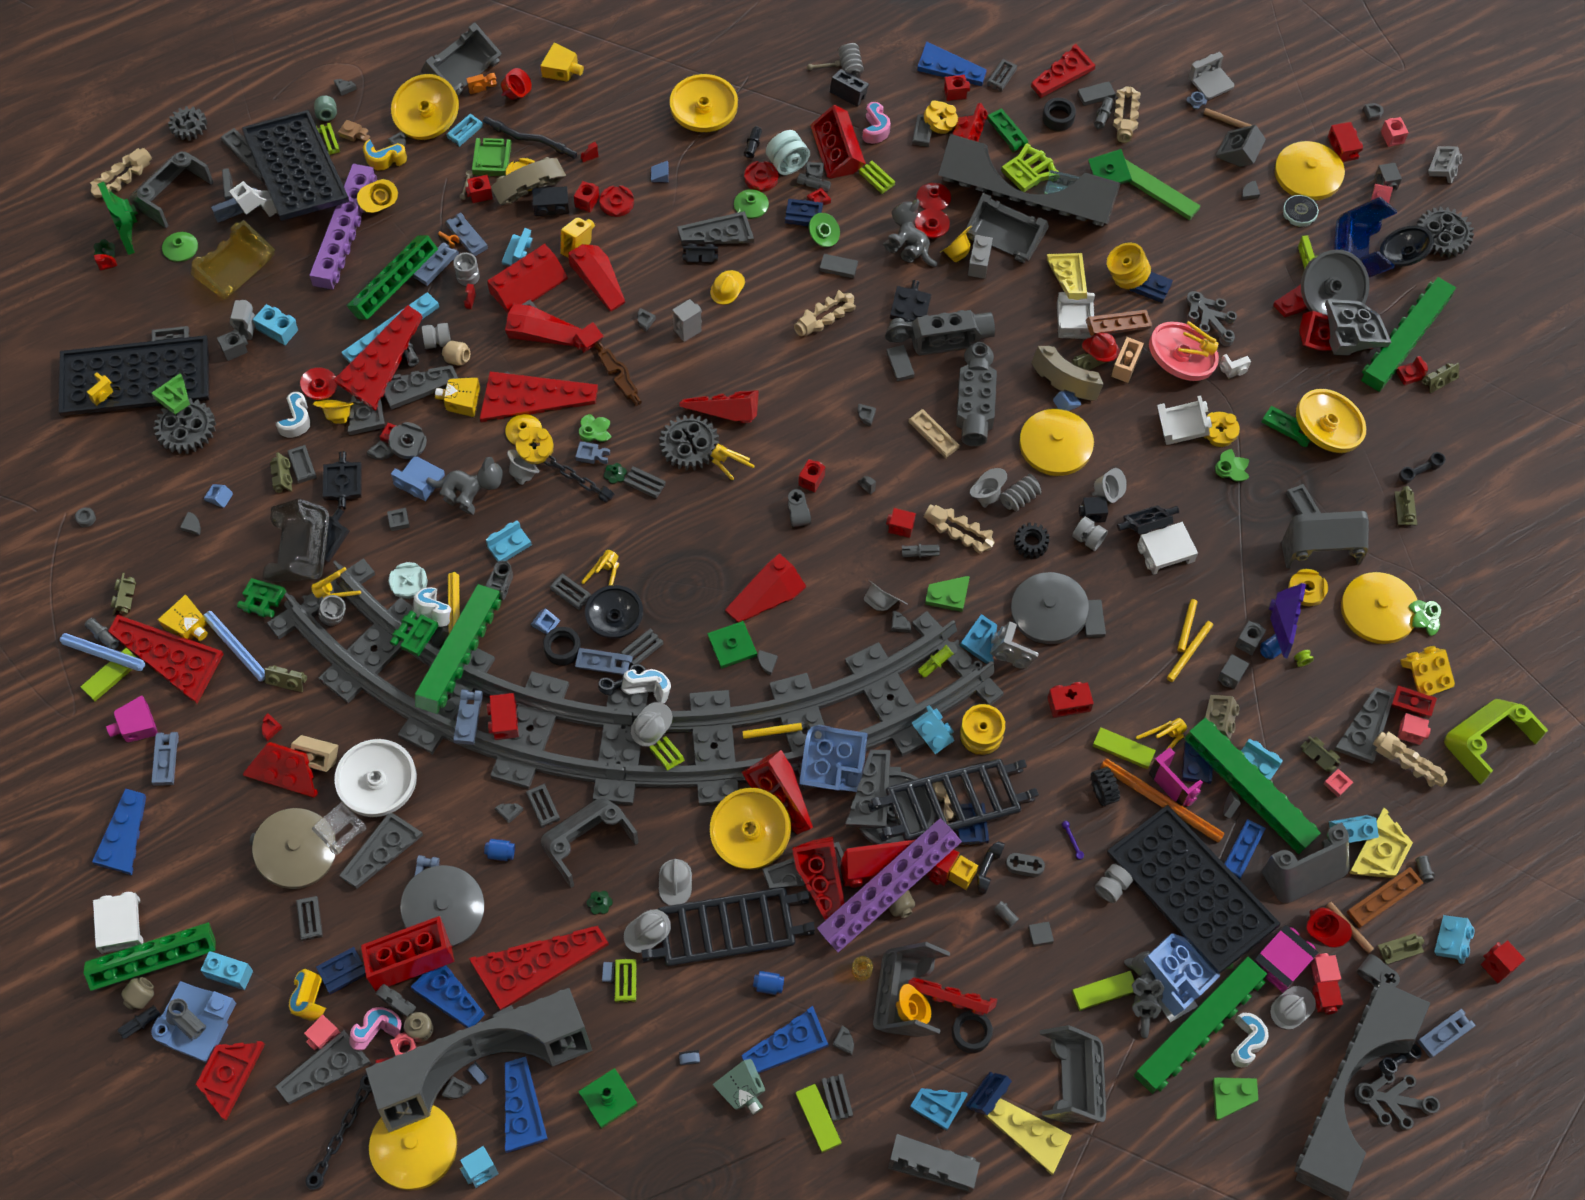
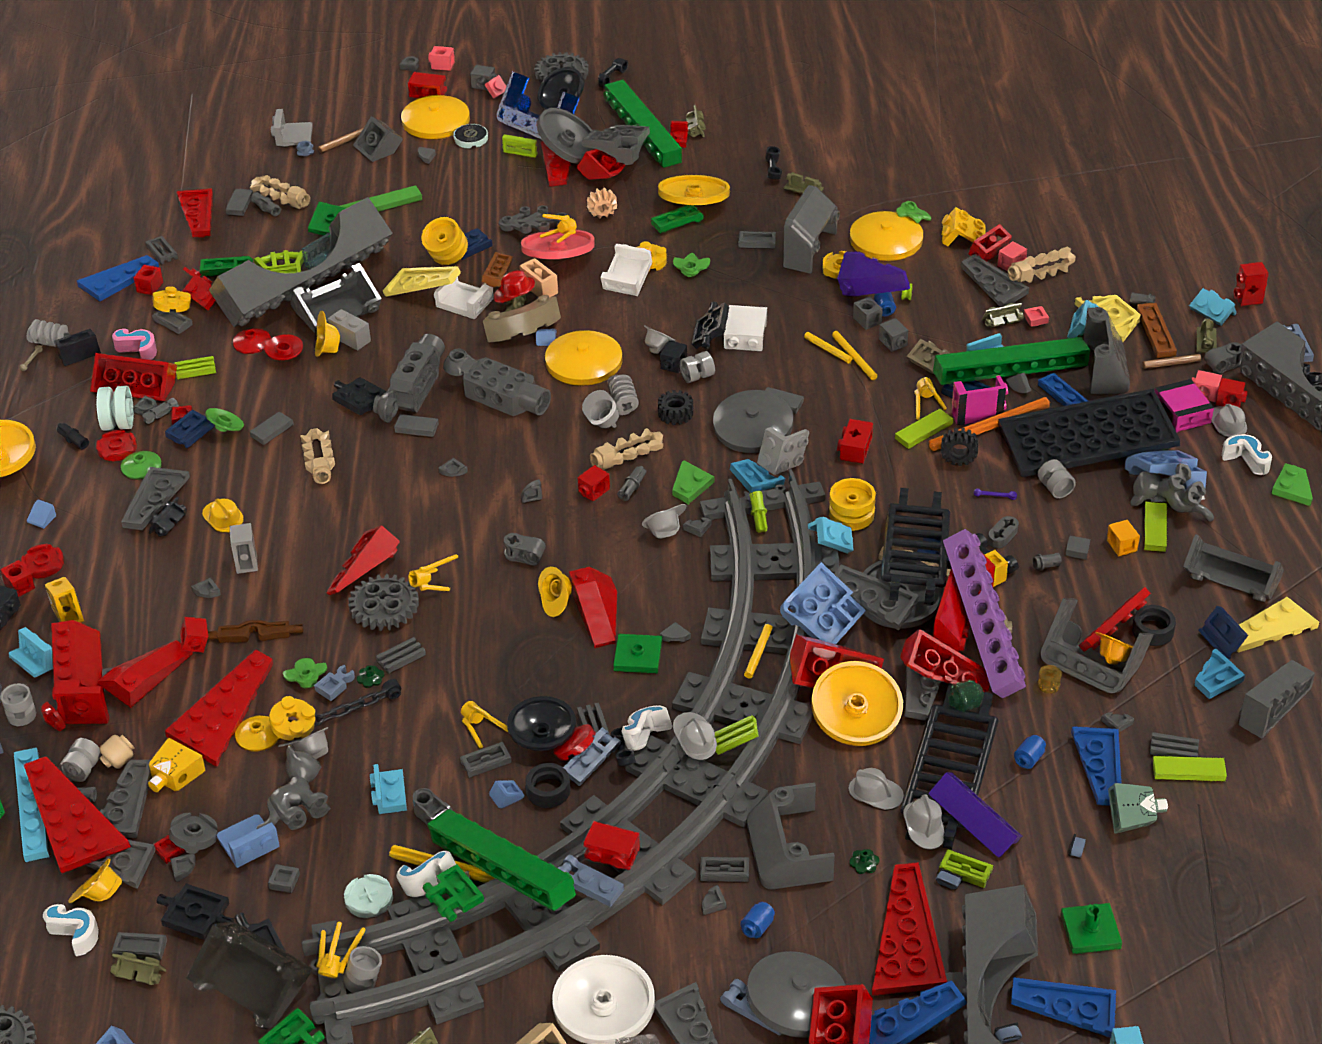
camera: 60 degrees left, 20 degrees down
red dish [300,368,338,400] -> none
red wedge [568,244,625,312] -> none
red brick [798,459,825,493] -> none
dark grey animal [883,199,937,267] -> none
tan tile [909,409,959,458] -> none
black tyre [1042,98,1076,131] -> none
green brick [1134,957,1267,1094] -> none
white bracket [1220,354,1251,379] -> none
red piece [1307,908,1352,947] -> none
light grey bracket [1428,146,1462,183] -> none
lime windscreen [1444,699,1548,784] -> none
none -> red plate [52,680,109,724]
none -> yellow piece [538,566,572,617]
none -> red tile [553,724,596,761]
none -> light nougat gear [587,188,617,218]
none -> black bar [598,58,628,89]
none -> dark purple panel [929,772,1023,857]
none -> clear green head [948,679,984,712]
none -> light orange brick [1106,520,1140,557]

